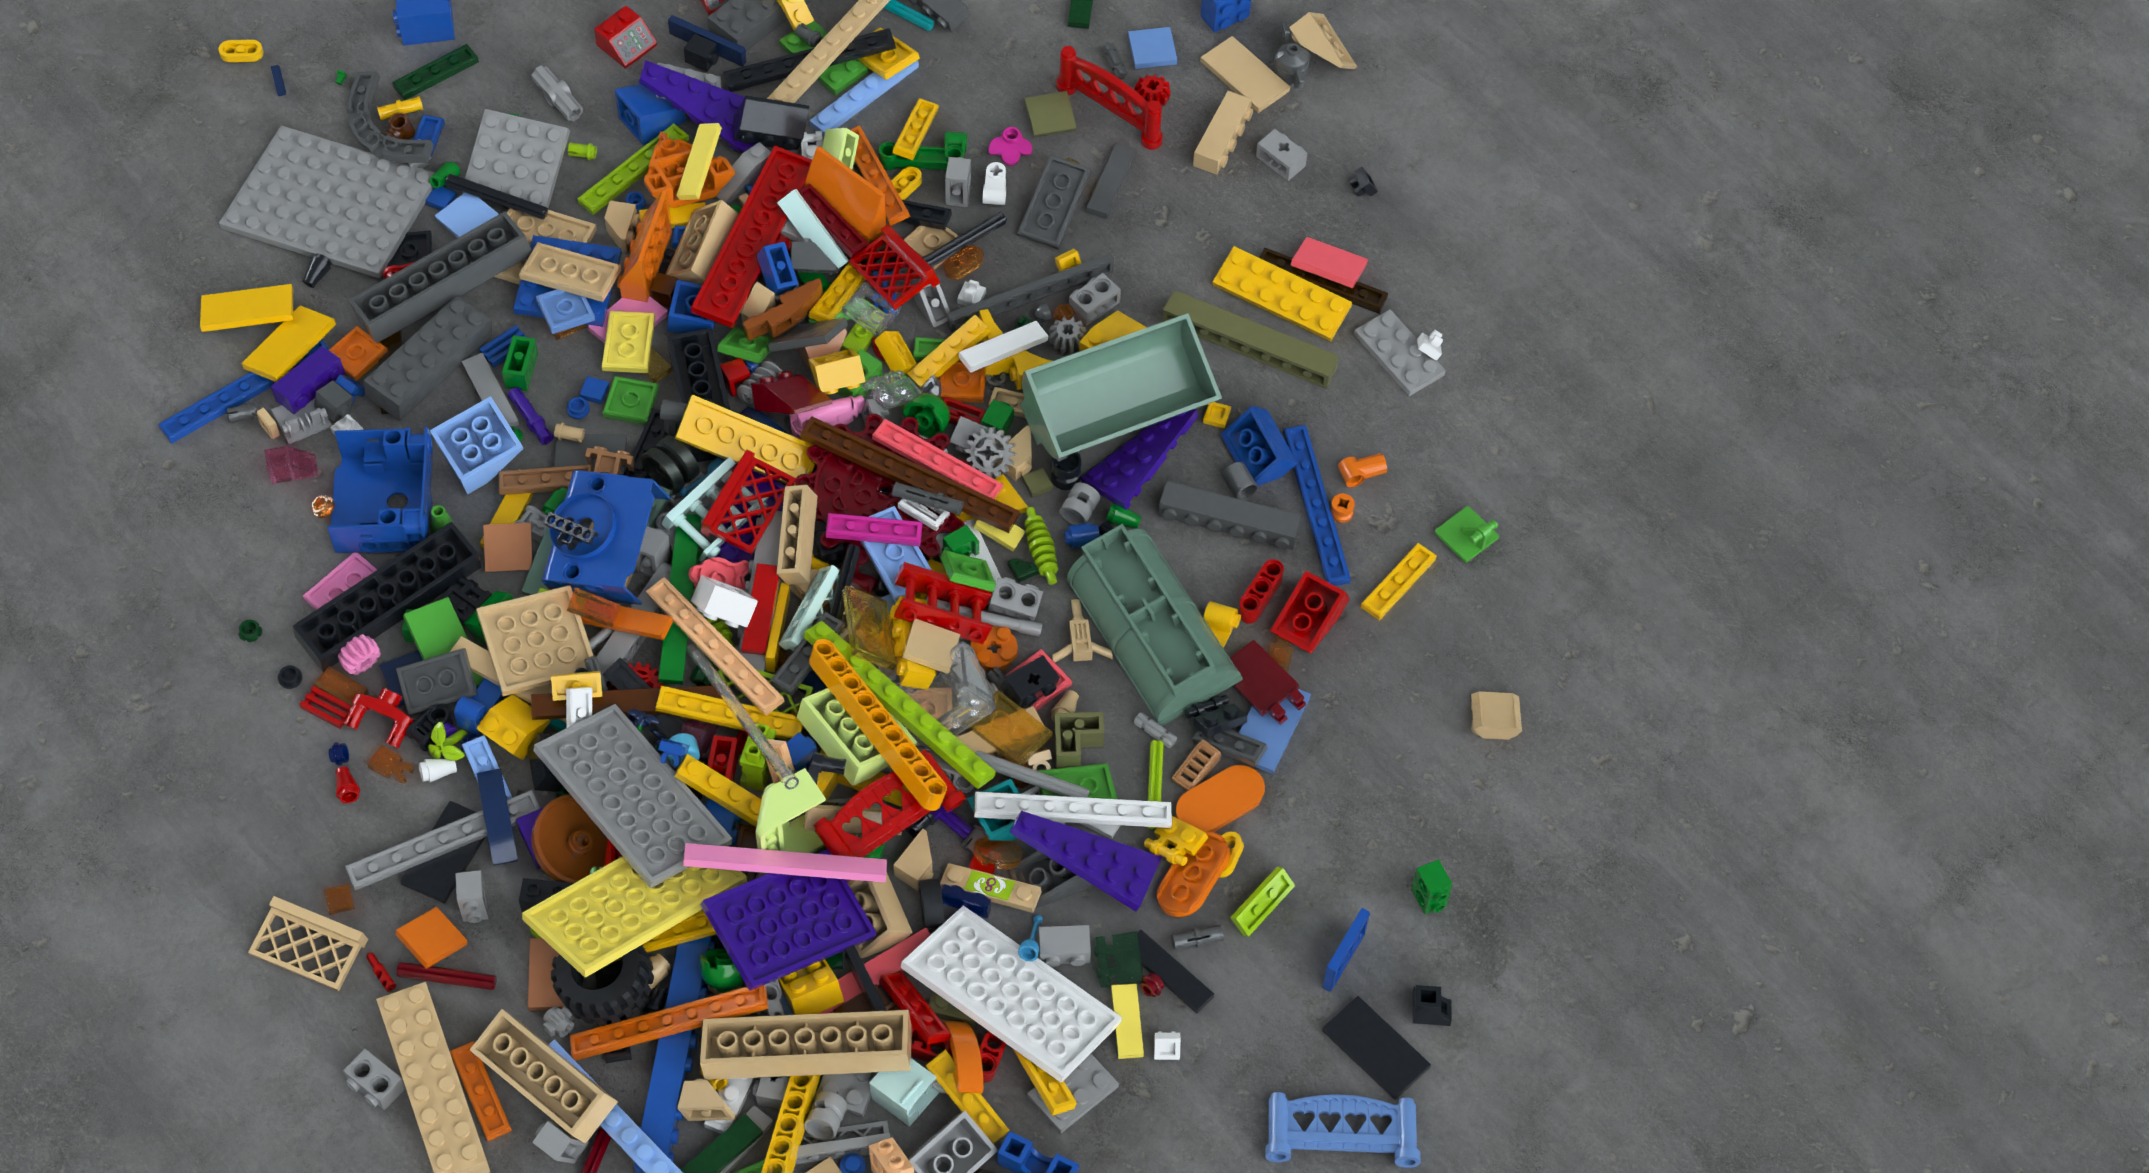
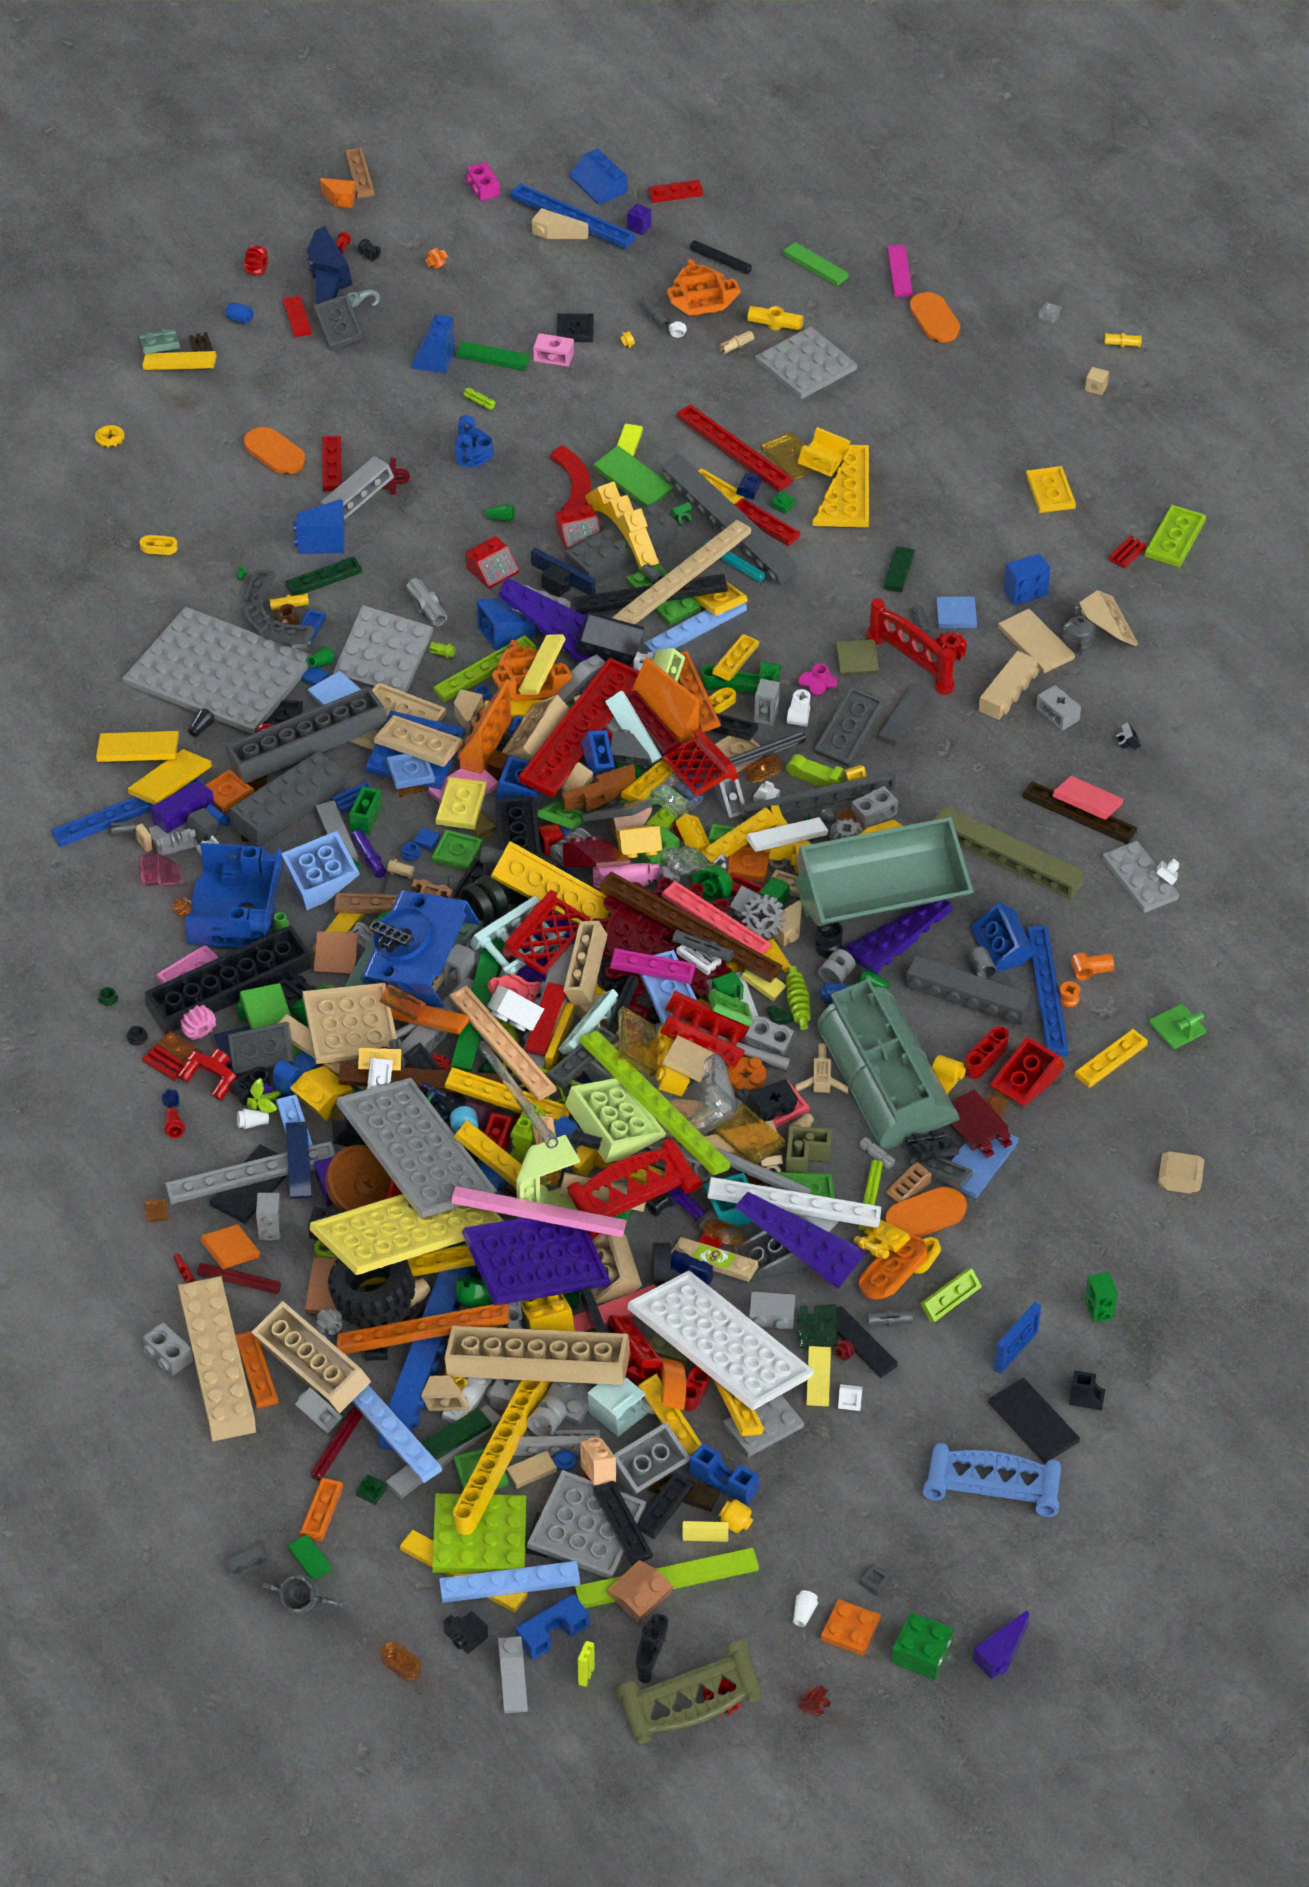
camera: 10 degrees right, 10 degrees down
tan fence [248,896,368,991] -> none
dark blue tile [271,65,286,96] -> none
clear orange plate [367,745,414,783] -> none
black axle [446,174,548,220] -> none
blue tile [658,739,690,767] -> none
light orange beam [809,639,947,811] -> none
tan slope [893,829,933,891] -> none
dark azure hinge [1018,915,1043,962] -> none
olive tile [1022,468,1053,498] -> none
yellow tile [1203,402,1231,429] -> none
yellow plate [1213,246,1352,342] -> none
none -> lime leg [786,754,844,788]

